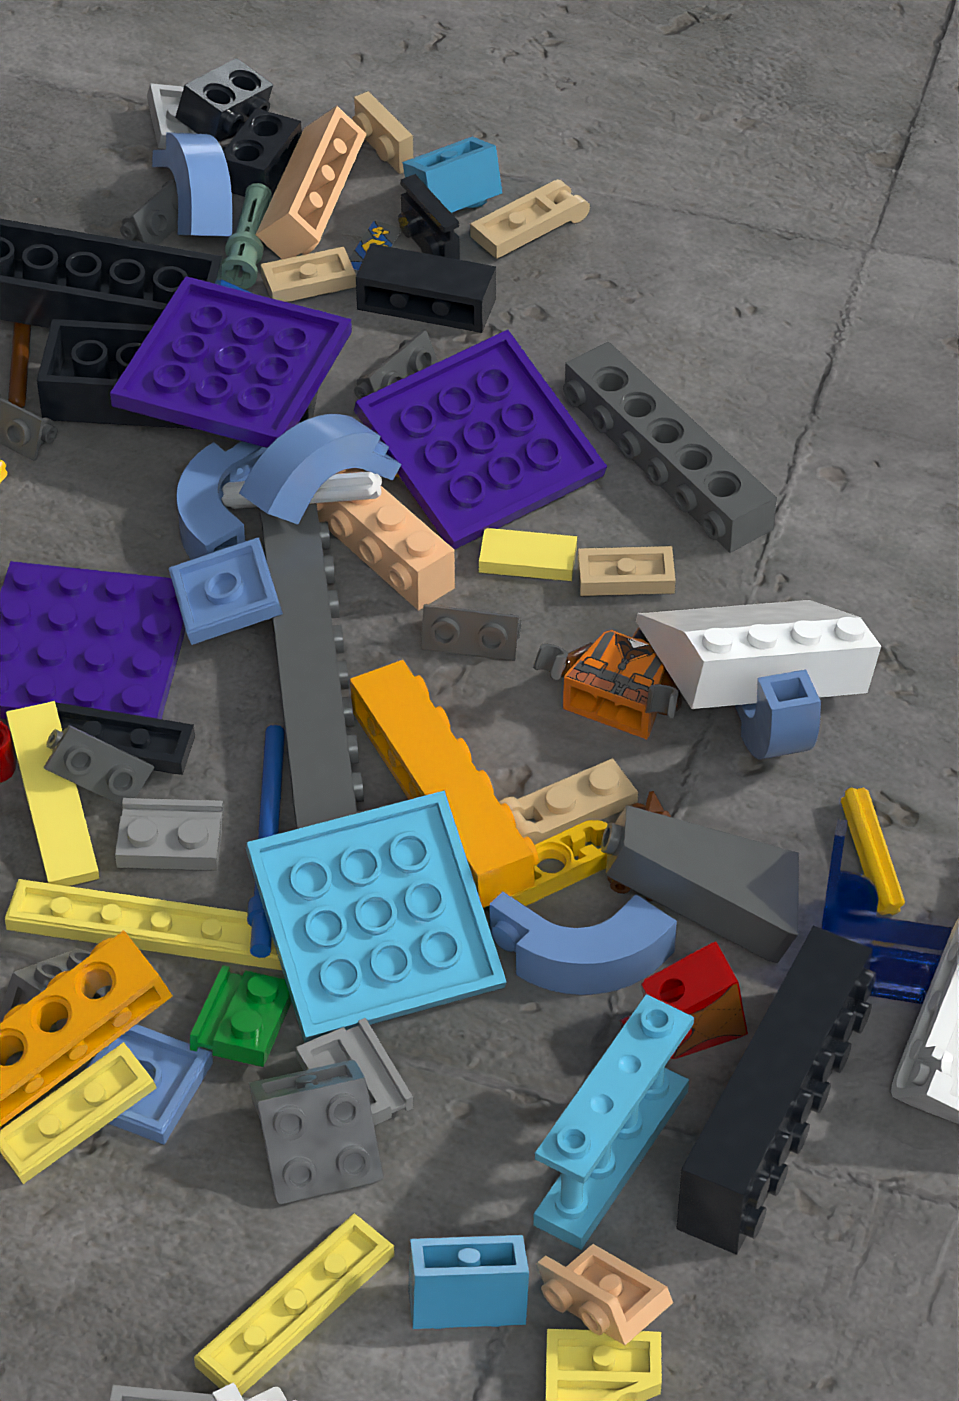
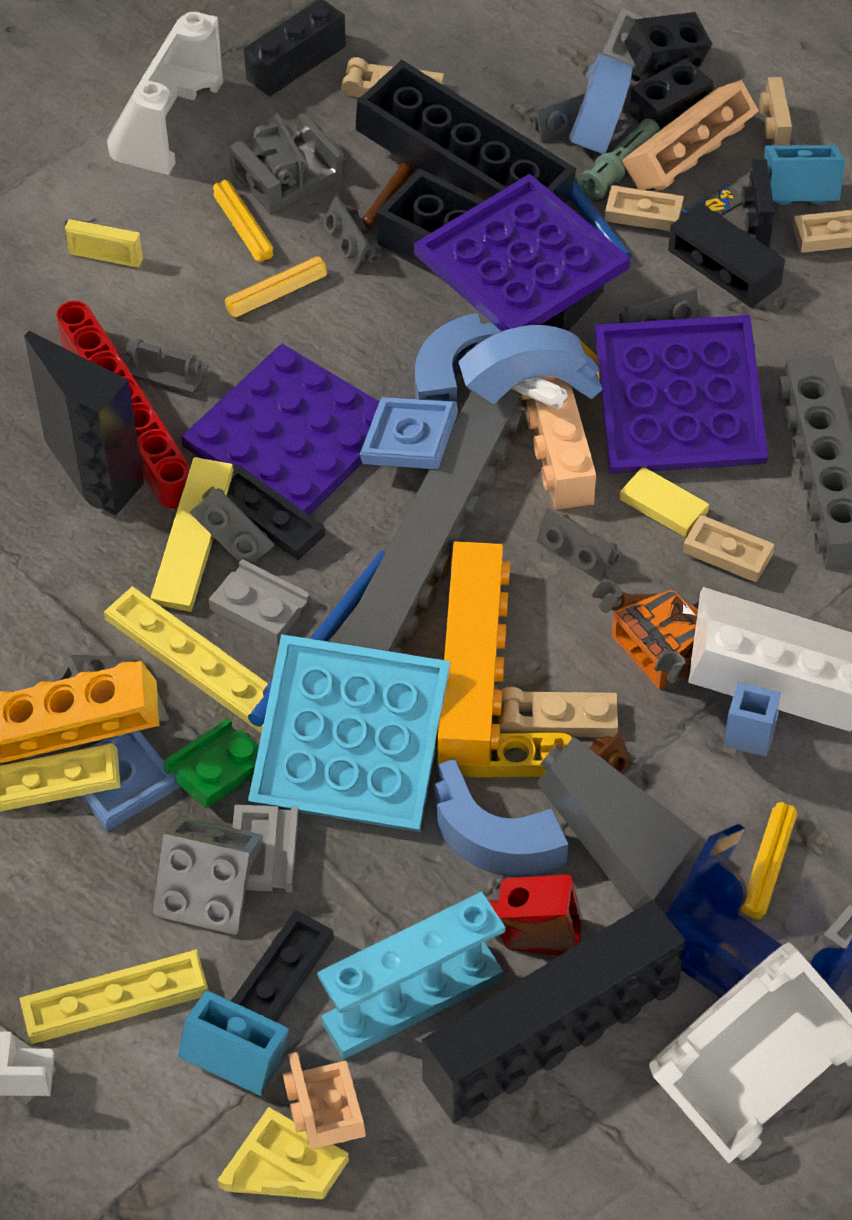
camera: 30 degrees right, 5 degrees up
none -> black plate [231,910,334,1022]

